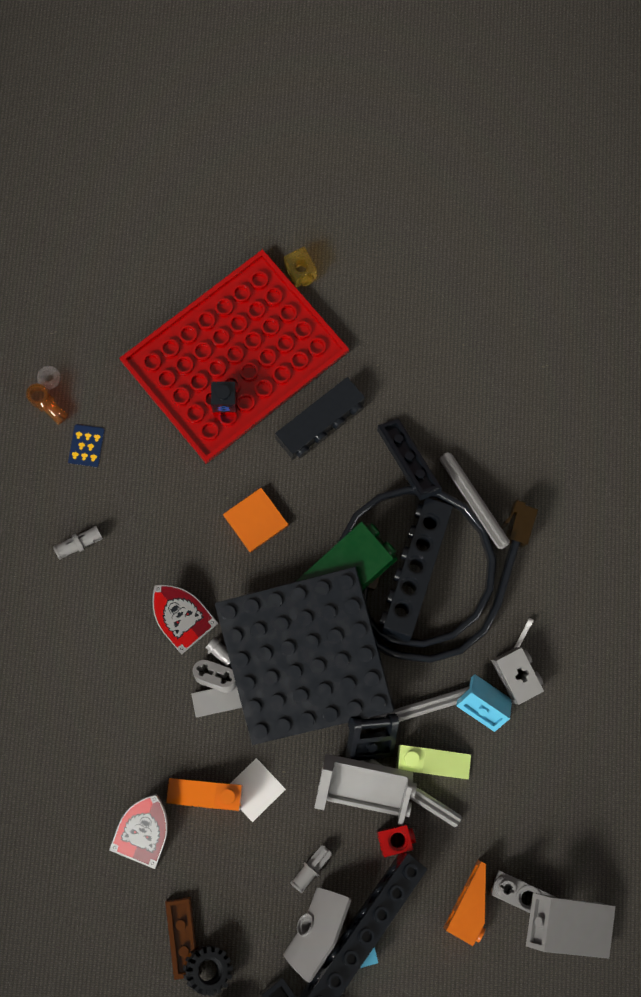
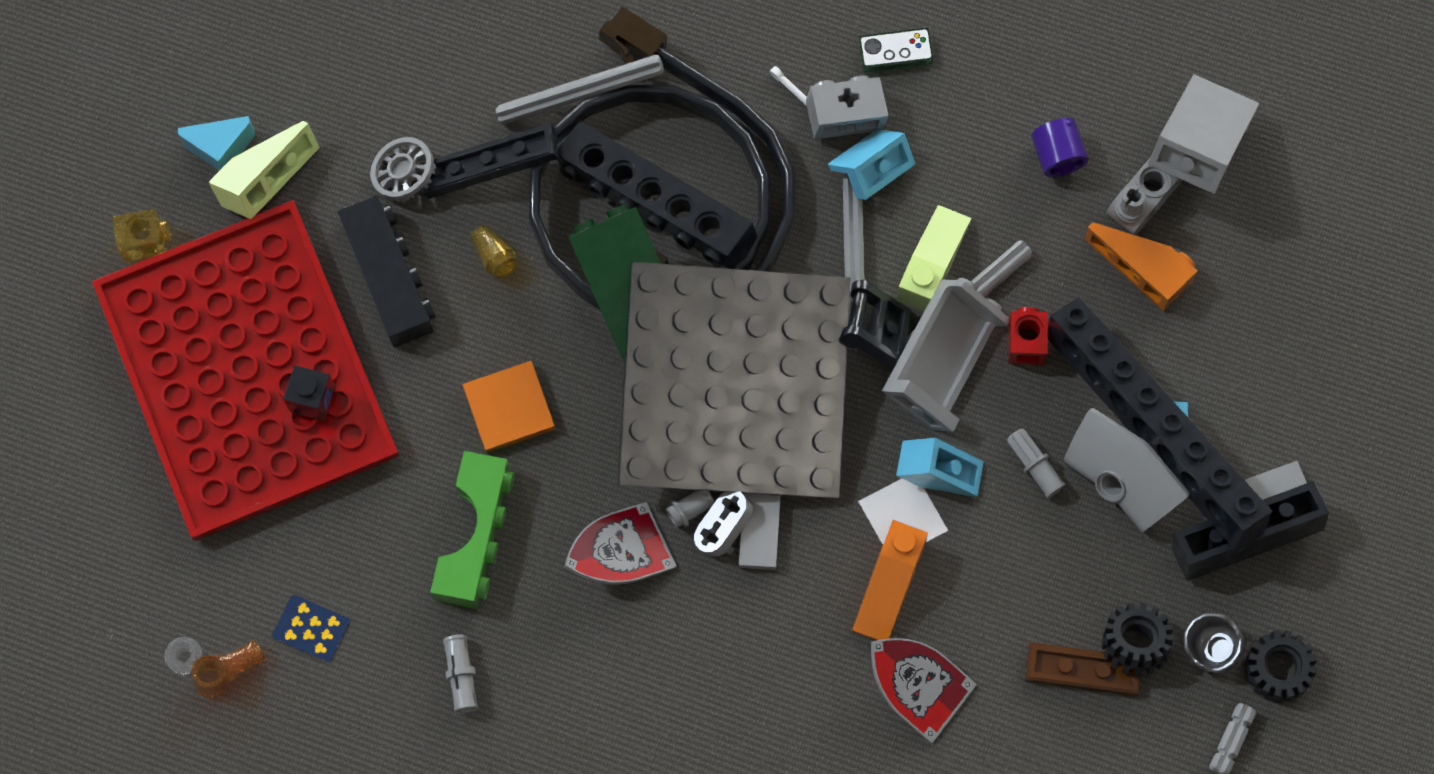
camera: 65 degrees left, 5 degrees down
none -> medium azure slope [178,116,255,171]
none -> yellowish green slope [209,121,320,219]
none -> light grey wheel [370,137,436,202]
none -> bright green arch [430,451,515,610]
none -> clear yellow cone [471,225,518,279]
none -> tile [858,27,934,73]
none -> medium azure slope [896,438,984,497]
none -> dark purple piece [1031,118,1089,177]

